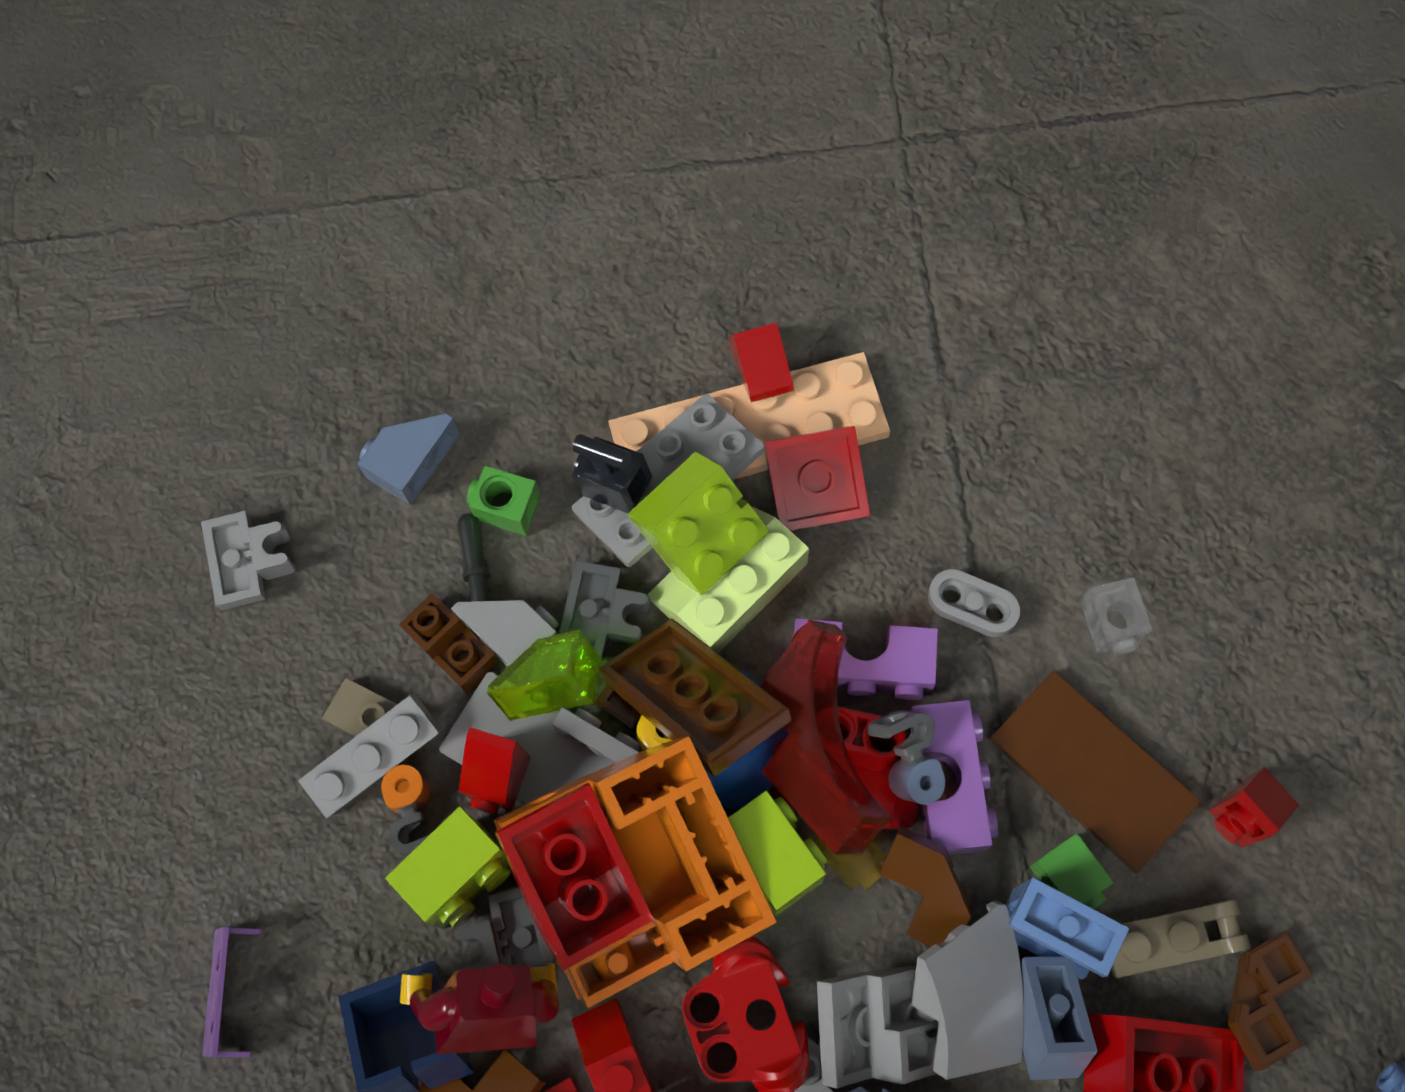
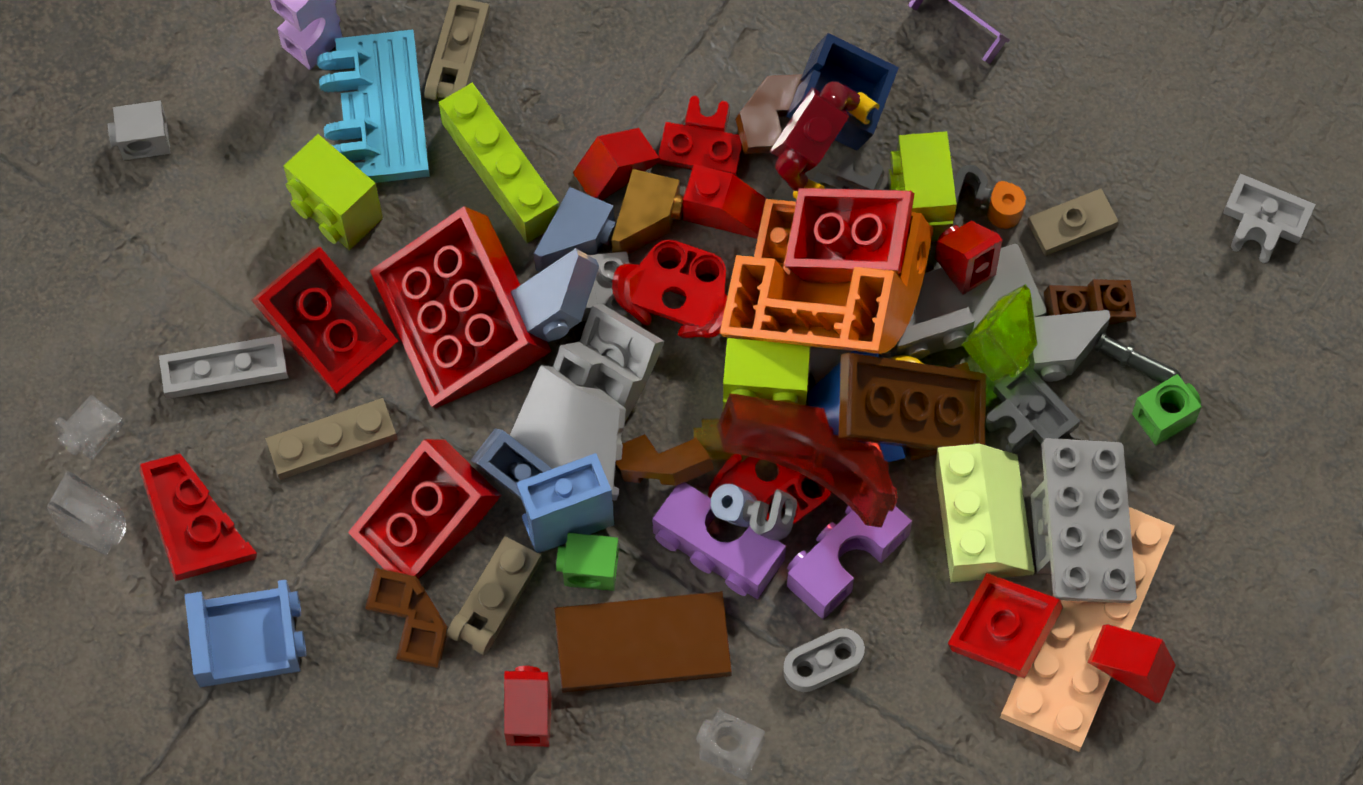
camera: 125 degrees right, 5 degrees down
light grey plate [298,693,443,819] -> none
sand blue slope [357,413,460,505] -> none
black brick [573,434,653,513] -> none
lime piece [627,452,770,595] -> none

